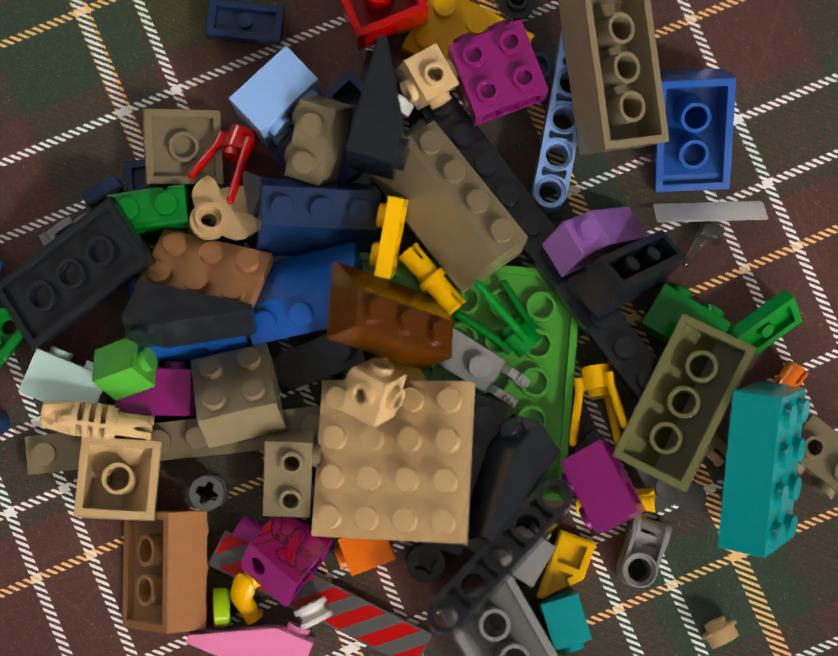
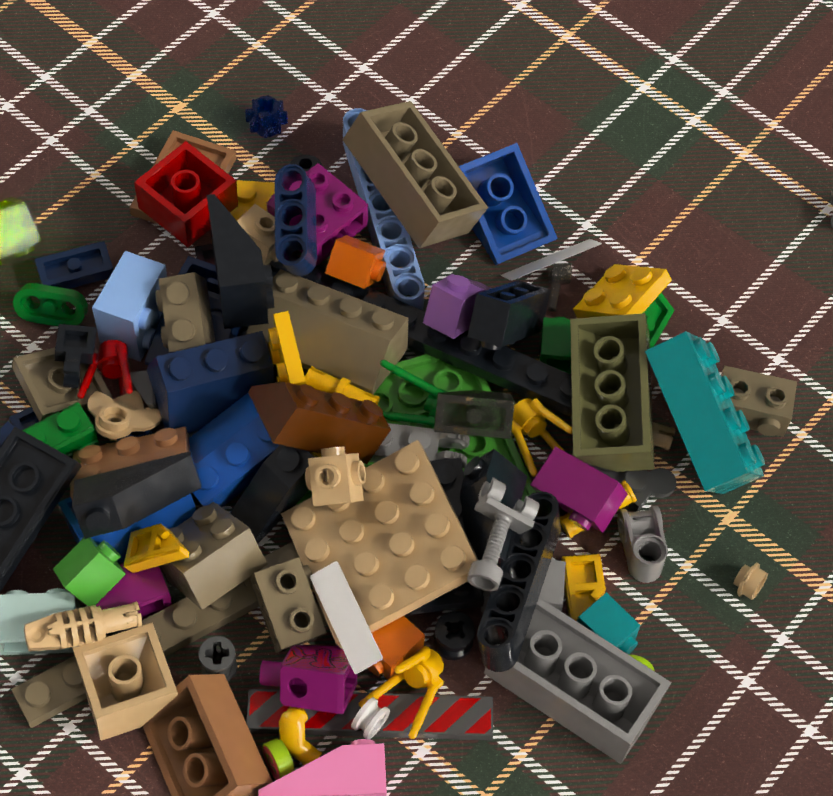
camera: 25 degrees left, 25 degrees down
none -> green plate [13,283,88,326]
none -> black plate [55,324,96,388]
none -> yellow tile [123,523,190,573]
none -> dark blue beam [275,164,317,277]
none -> white sticker [310,561,383,674]
none -> orange brick [325,235,386,289]
none -> yellow plant [359,646,444,739]
none -> clear smoke slope [434,390,515,439]
none -> light grey bar [467,477,539,591]
none -> yellow plate [573,264,672,318]

